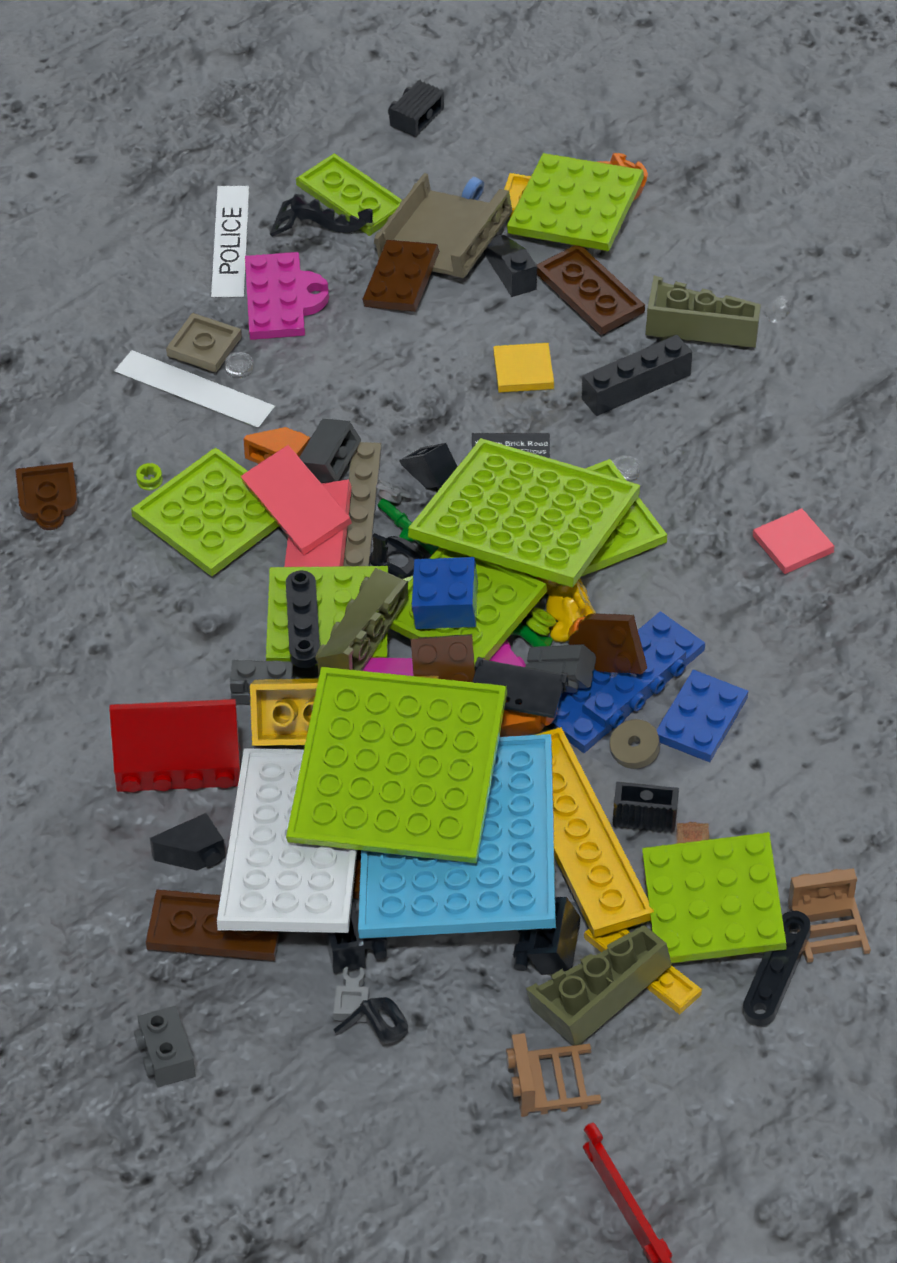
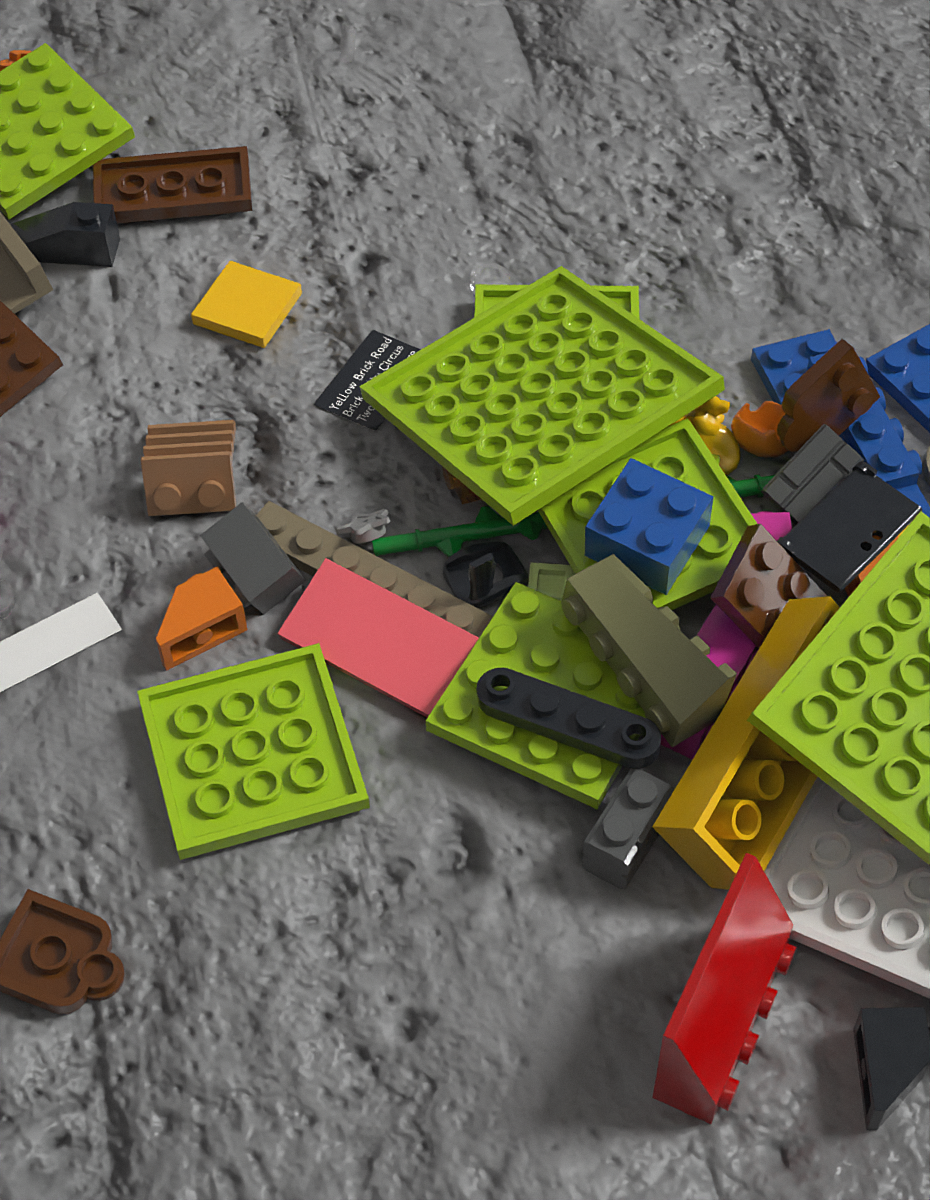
camera: 60 degrees left, 5 degrees up
lime bush [136,463,163,490] -> none
coral tile [241,445,352,555] -> none
black slope [399,443,458,490] -> none
black wedge [581,335,693,416] -> none
olive wedge [646,275,761,347] -> none
coral tile [753,508,834,574] -> none
none -> medium nougat plate [141,420,236,516]

